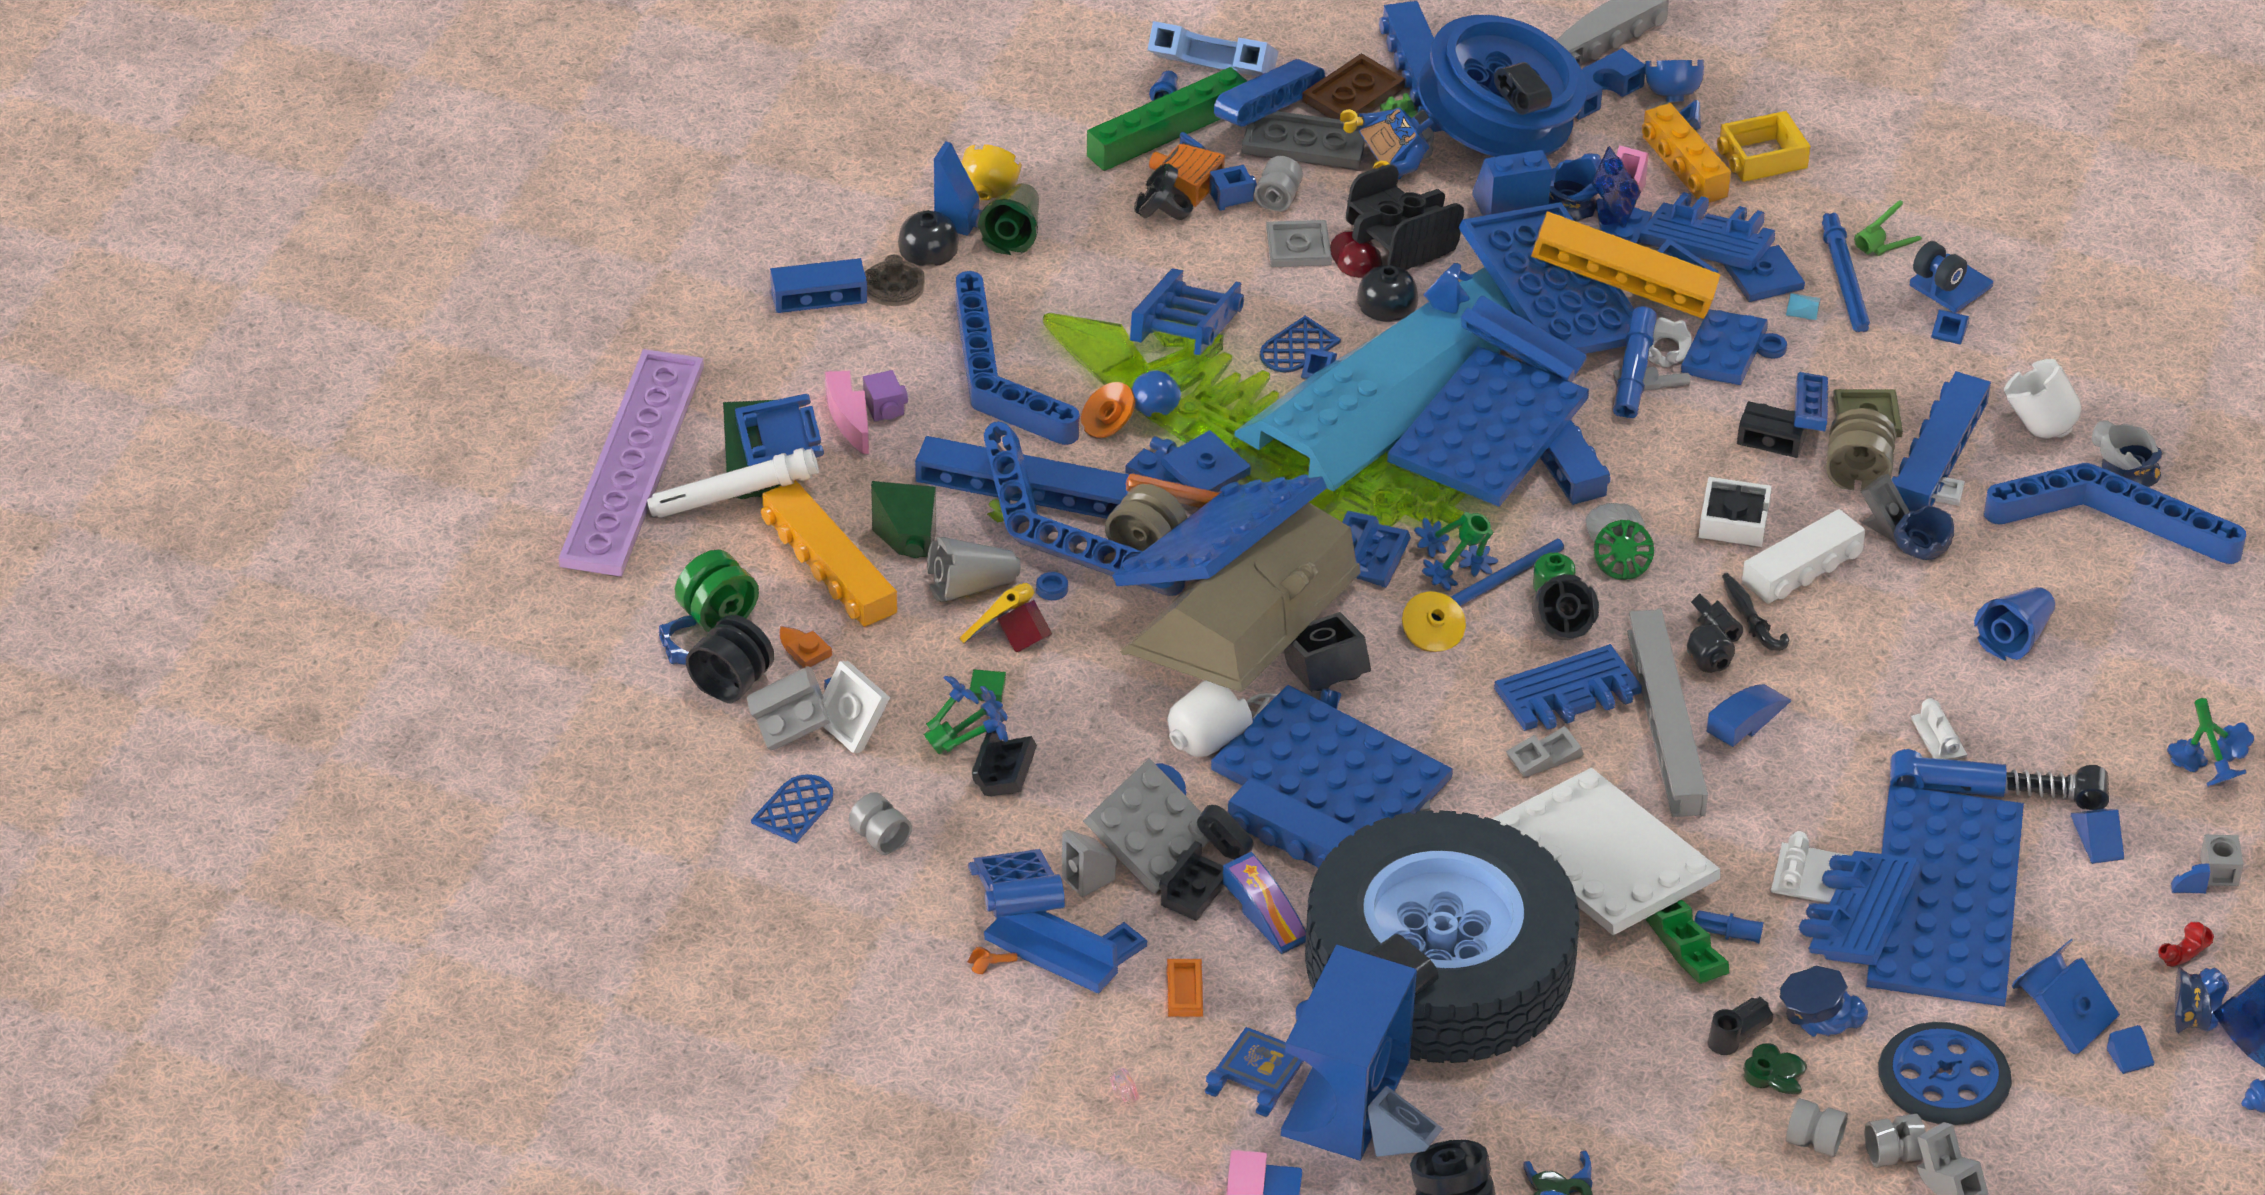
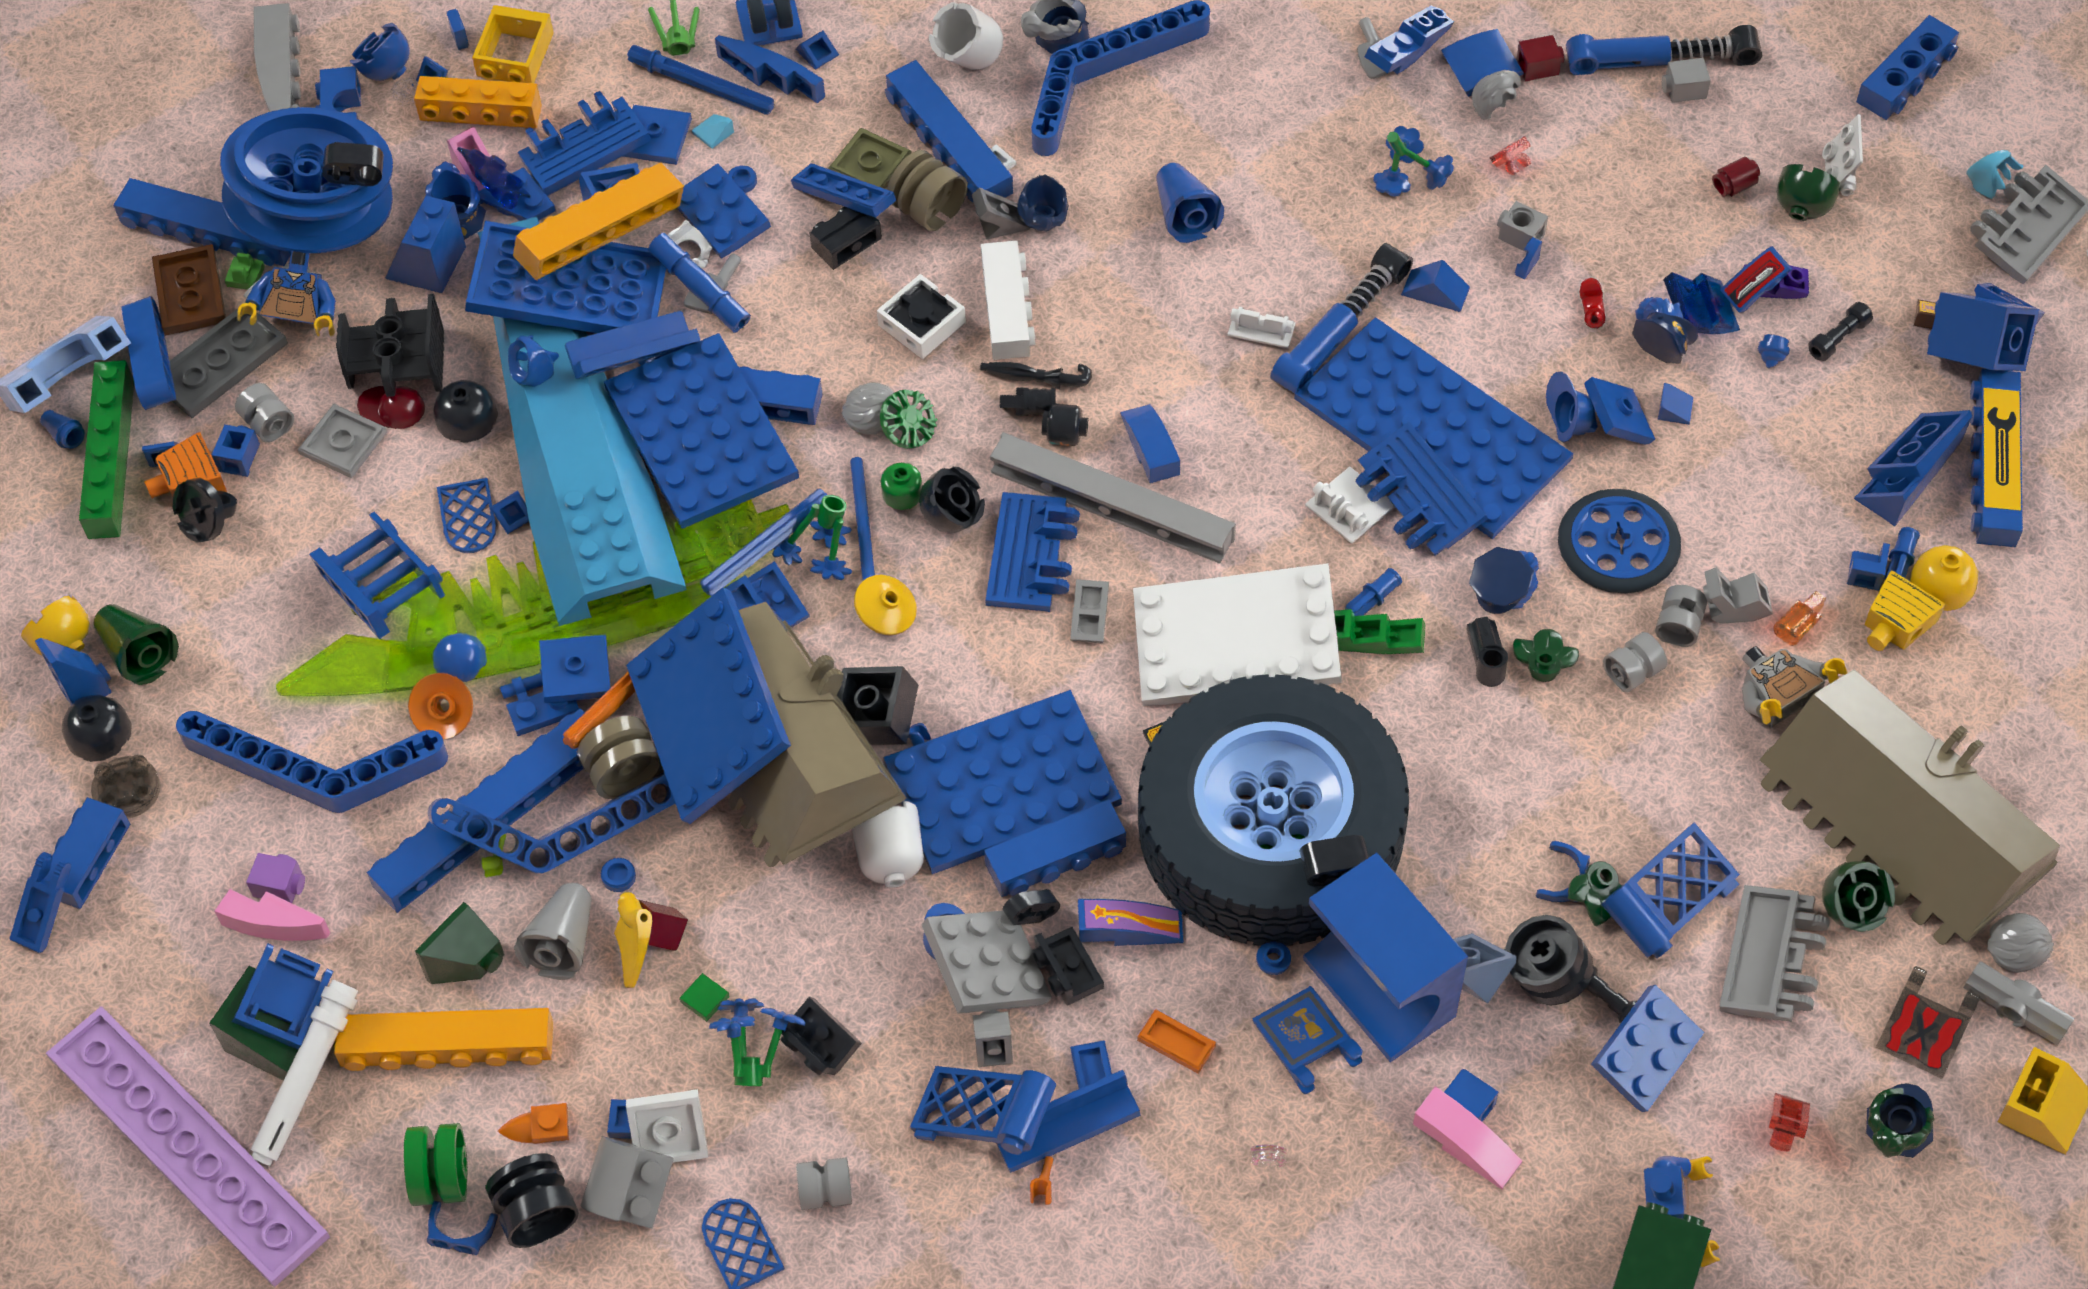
camera: 55 degrees left, 15 degrees up
none -> blue hinge [9,852,71,953]
none -> blue tile [446,9,469,50]
none -> axle [700,489,827,596]
none -> blue slope [715,35,825,103]

